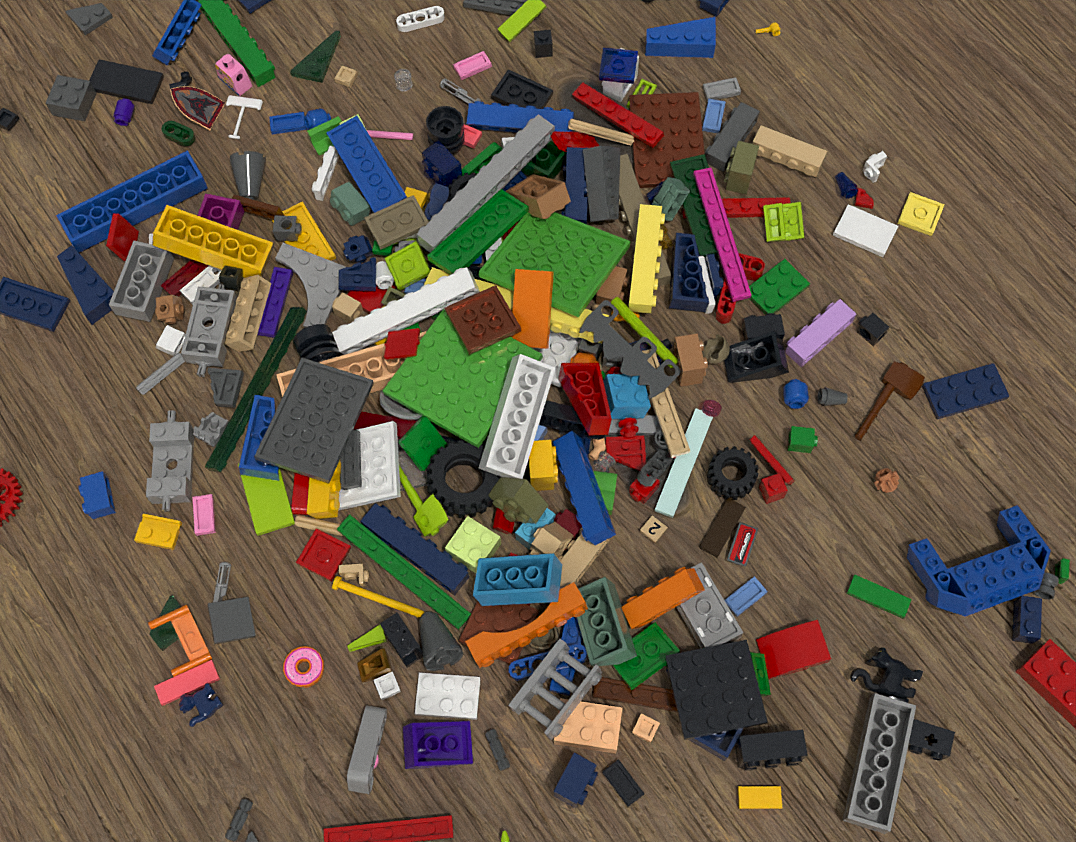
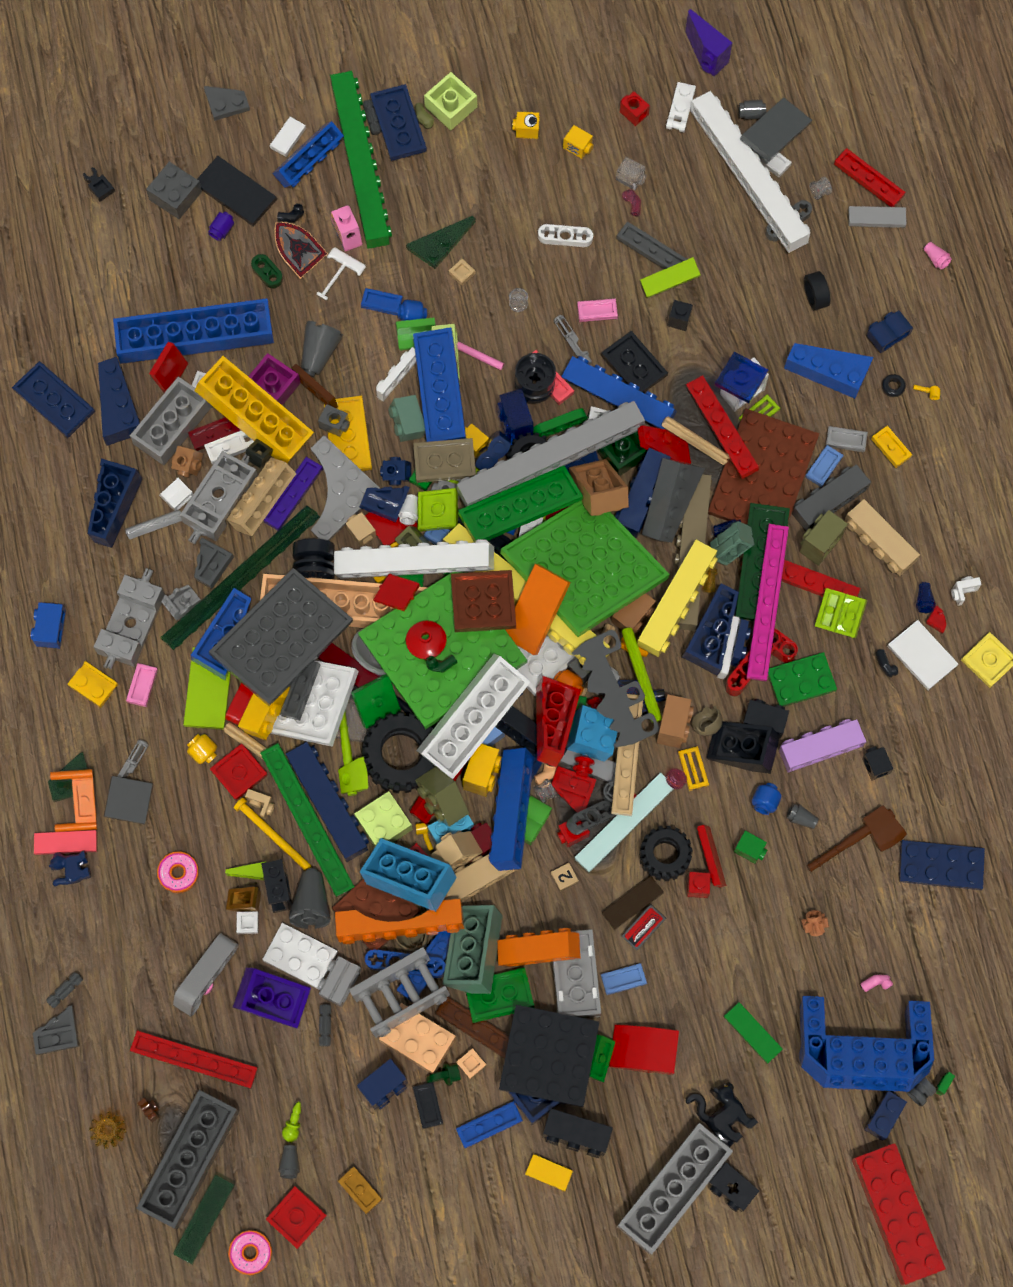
camera: 20 degrees right, 5 degrees up
none -> dark blue wedge [87,458,143,548]
none -> yellow head [187,734,217,764]
none -> white tile [270,117,306,157]
none -> light grey brick [317,956,361,1007]
none -> red dish [406,621,447,659]
none -> yellow hand [416,823,433,851]
none -> dark green arm [426,655,458,673]
none -> dark green piece [426,1063,461,1086]
none -> blue tile [456,1101,523,1149]
none -> yellow tile [678,746,709,791]
none -> bright pink arm [860,975,893,992]
none -> yellow plate [871,425,912,468]
none -> black arm [875,649,898,677]
none -> black piece [882,374,906,397]

